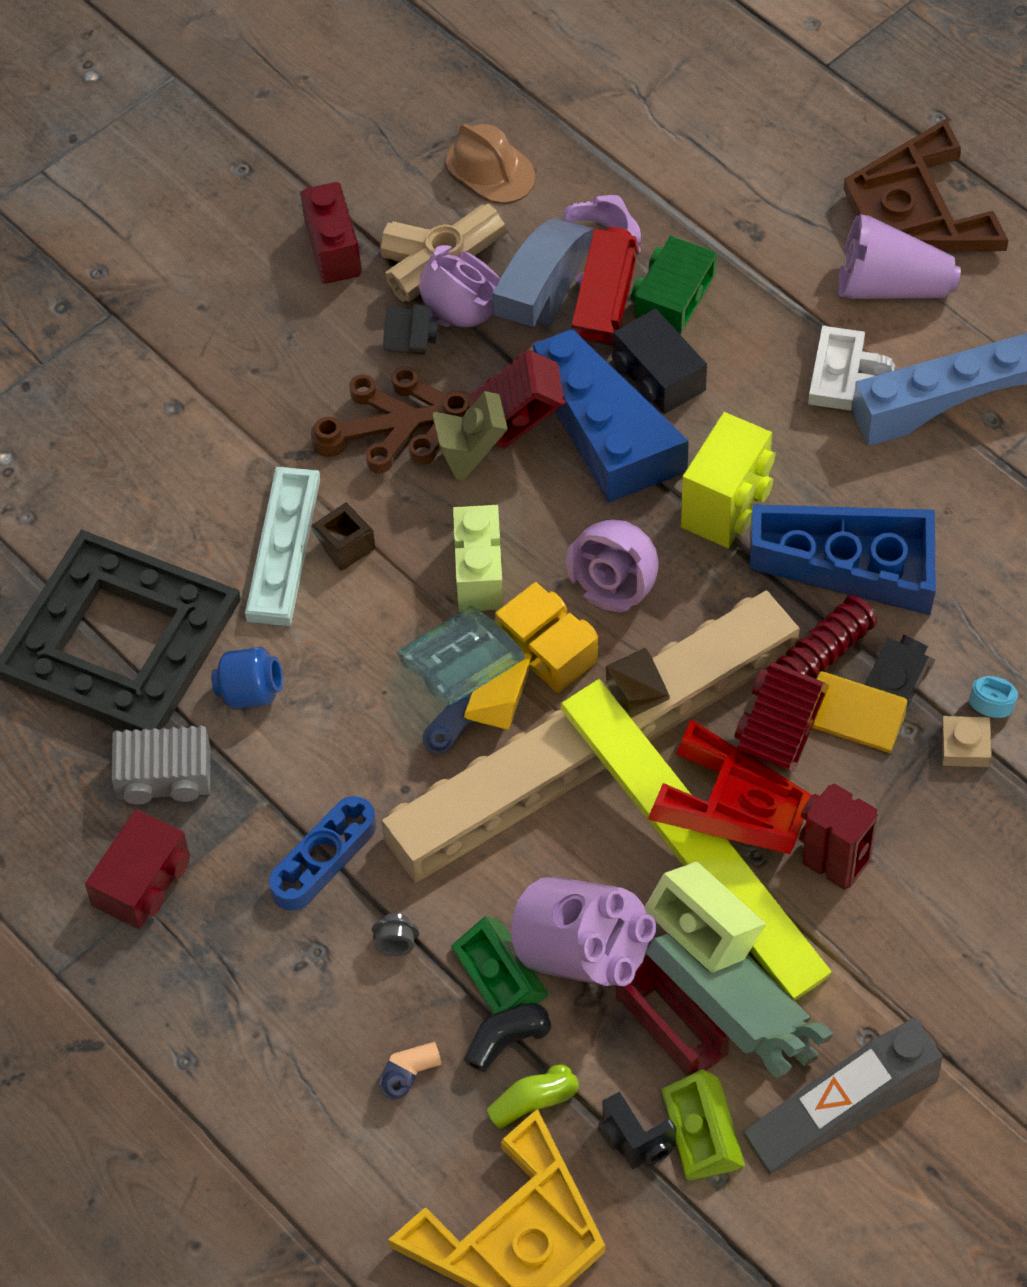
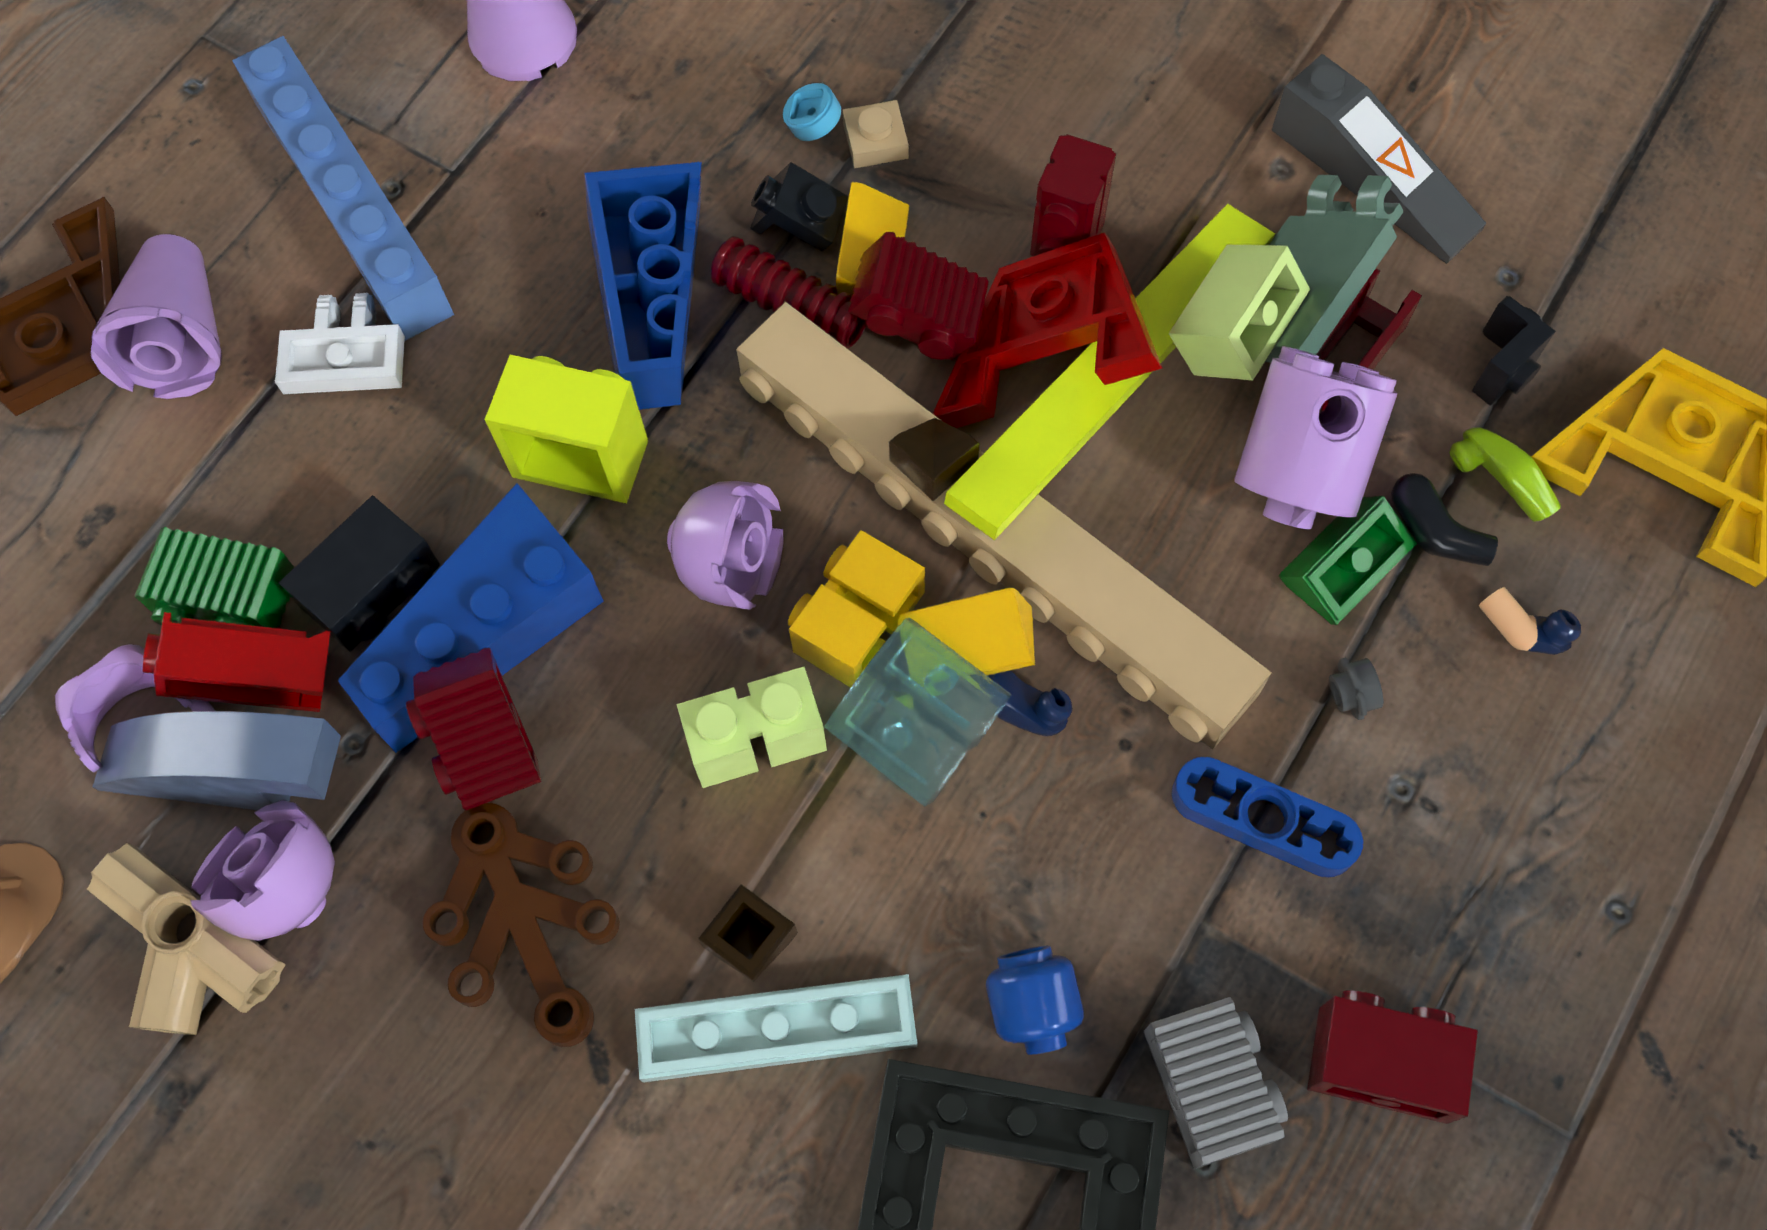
camera: 105 degrees left, 10 degrees up
dark red brick [300,182,362,284] -> none
black bracket [383,304,438,354] -> none
olive slope [432,391,508,481] -> none
lime slope [661,1069,745,1181] -> none

